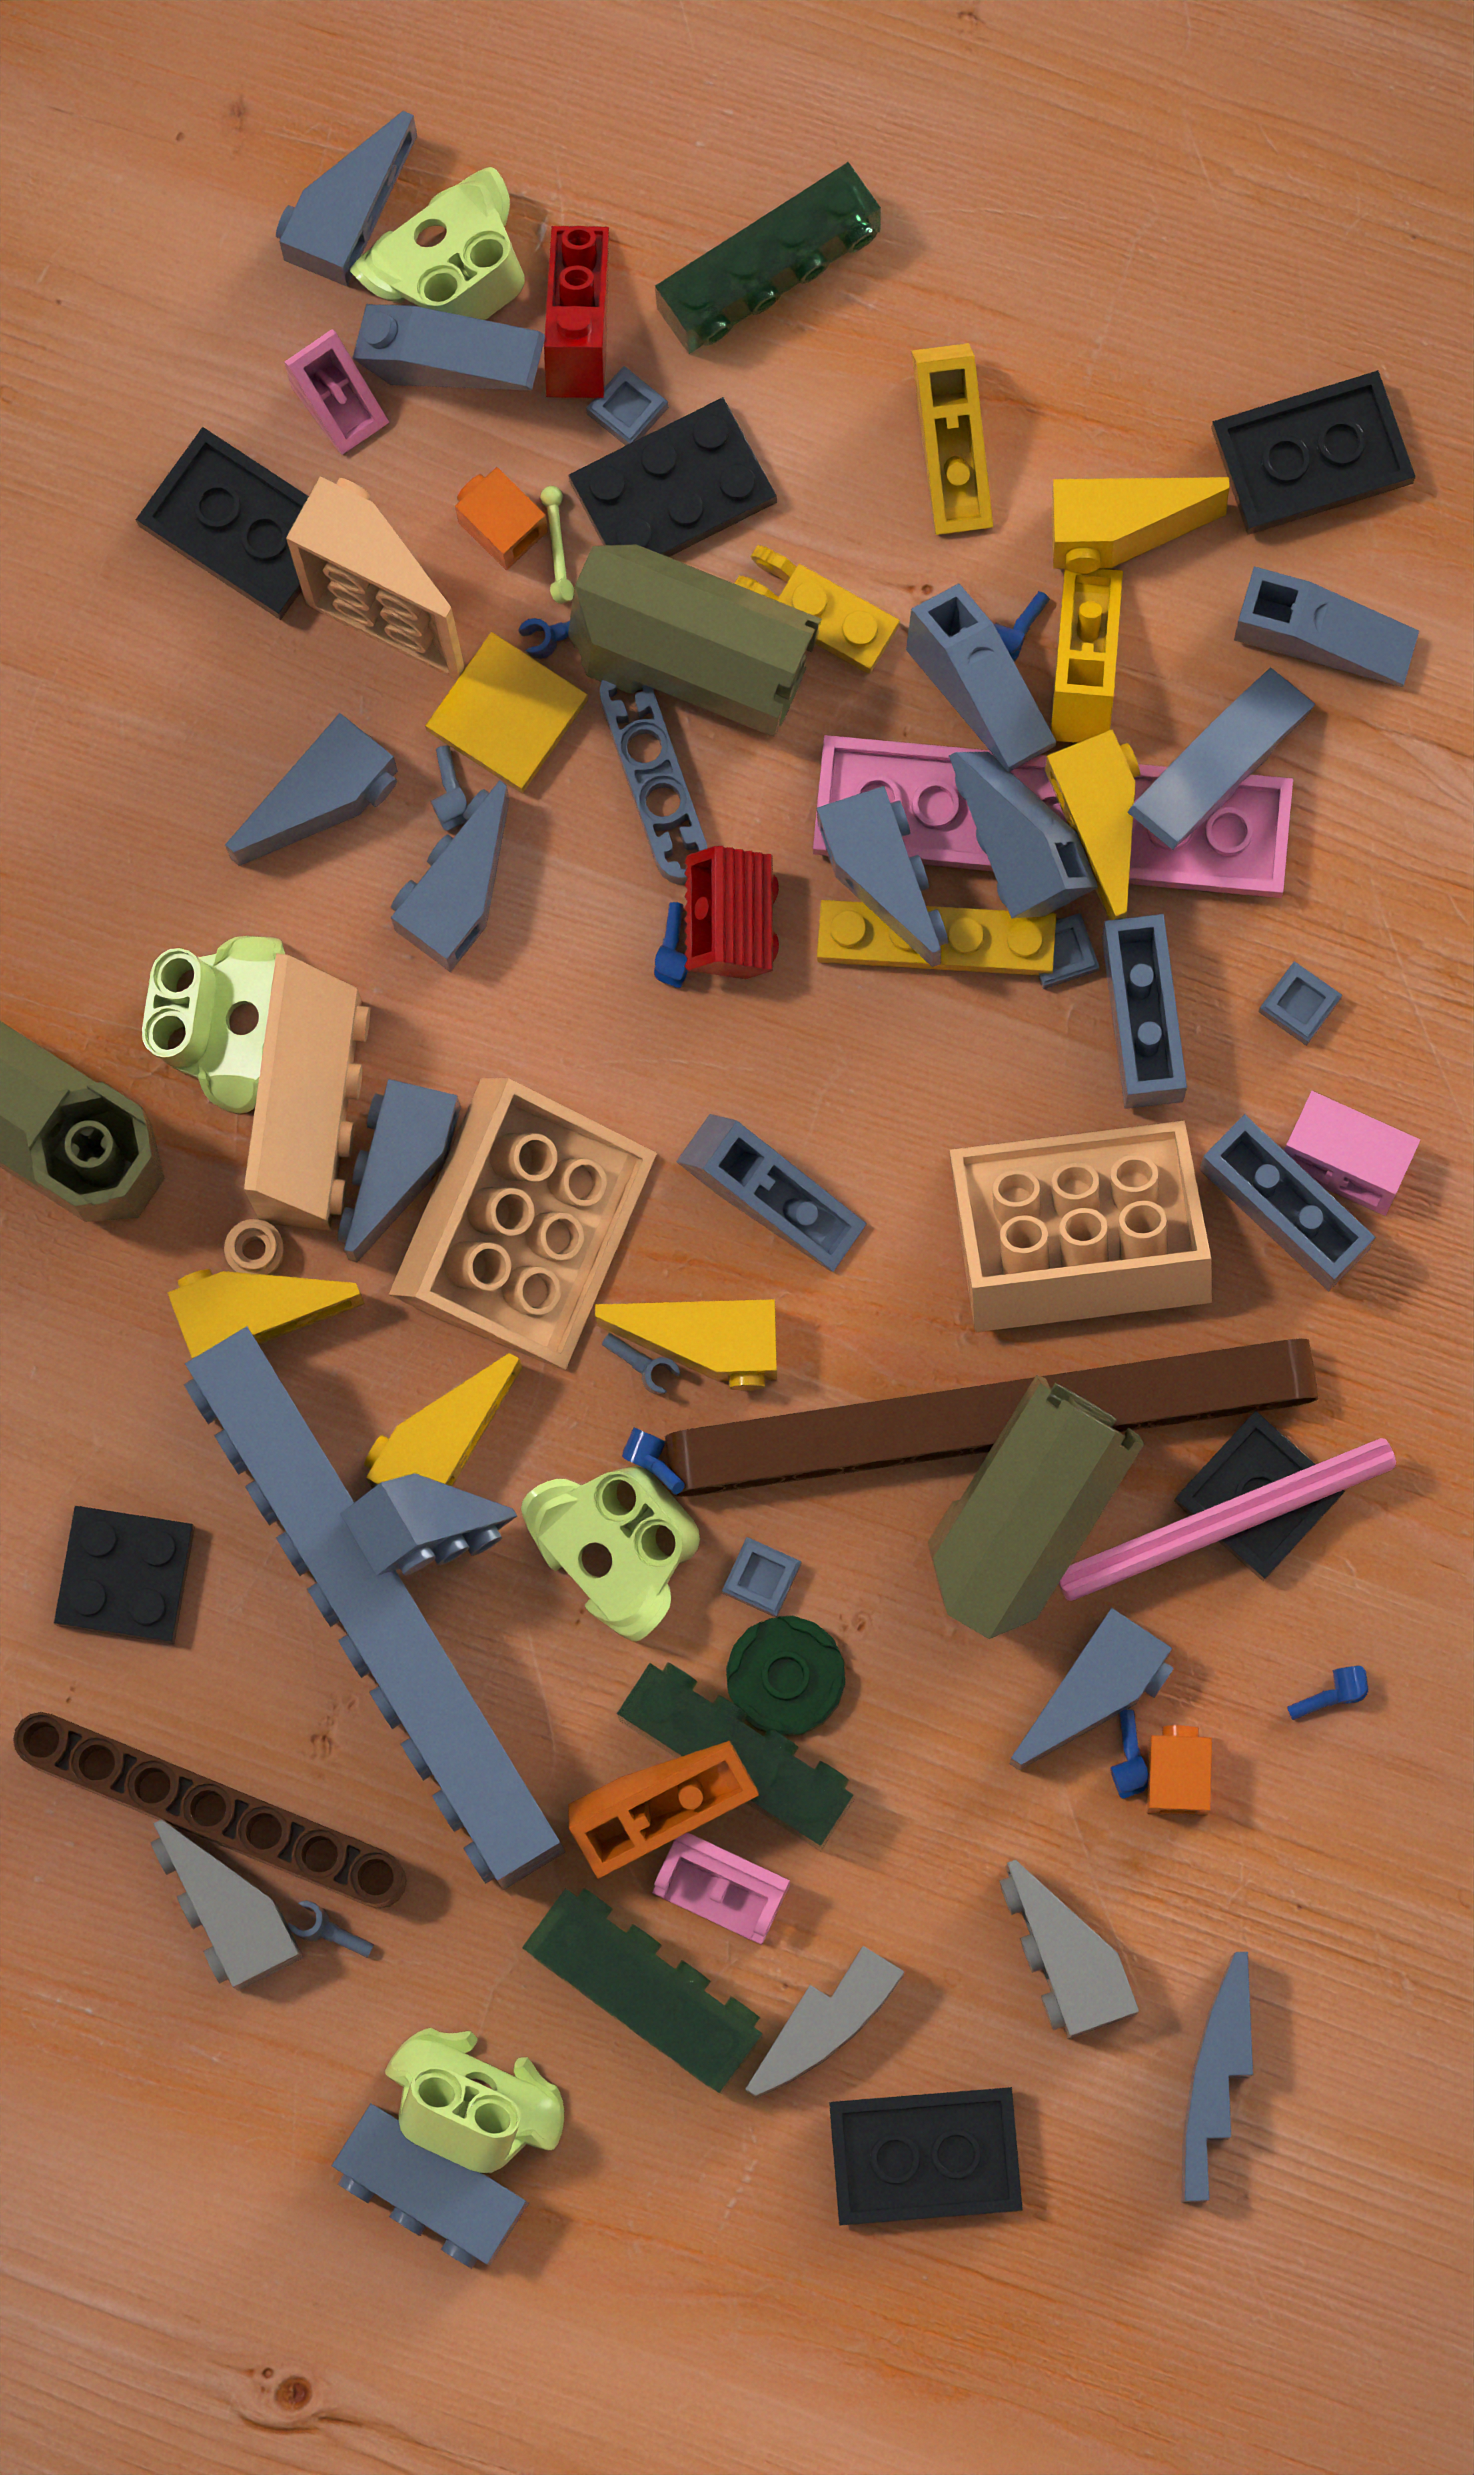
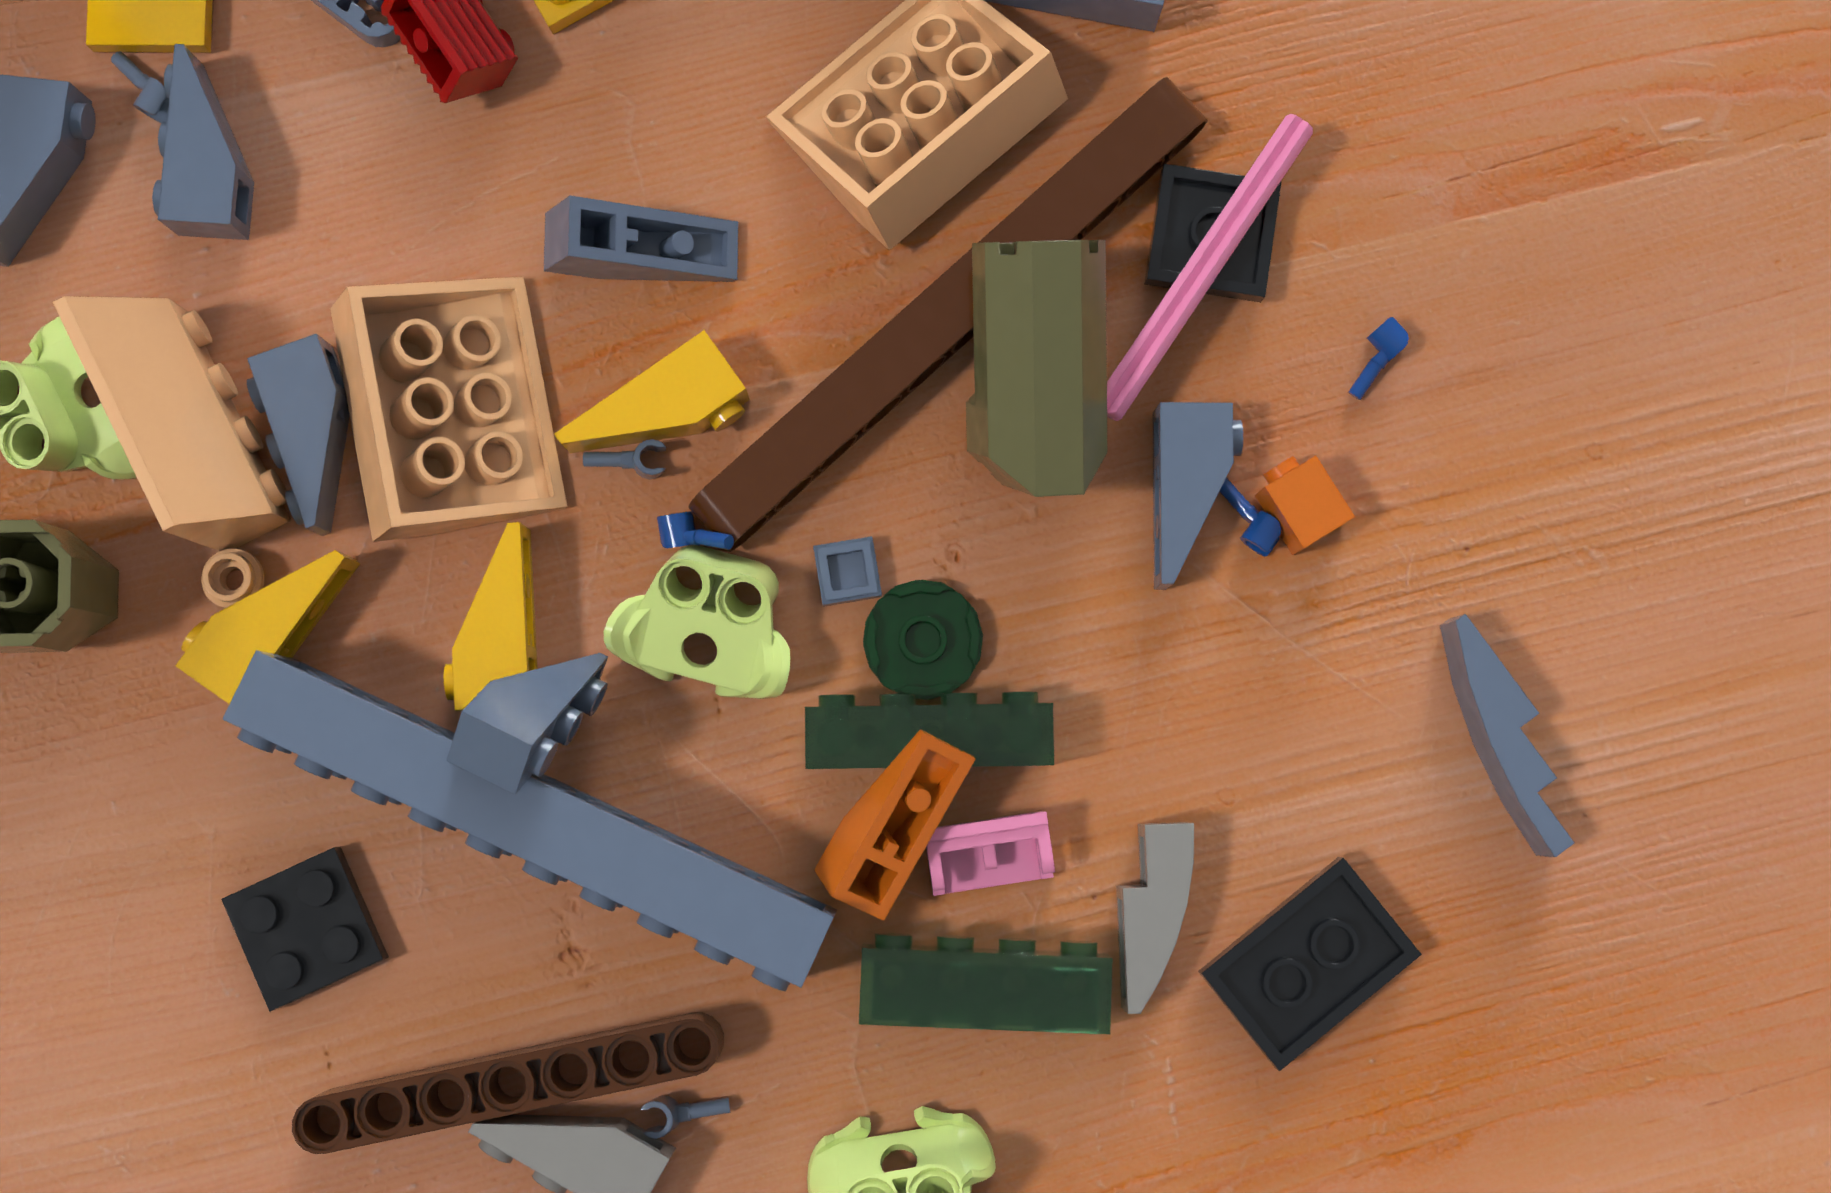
camera: 45 degrees left, 5 degrees up
blue hand [654,902,688,988] -> none
light grey slope [999,1860,1139,2039] -> none

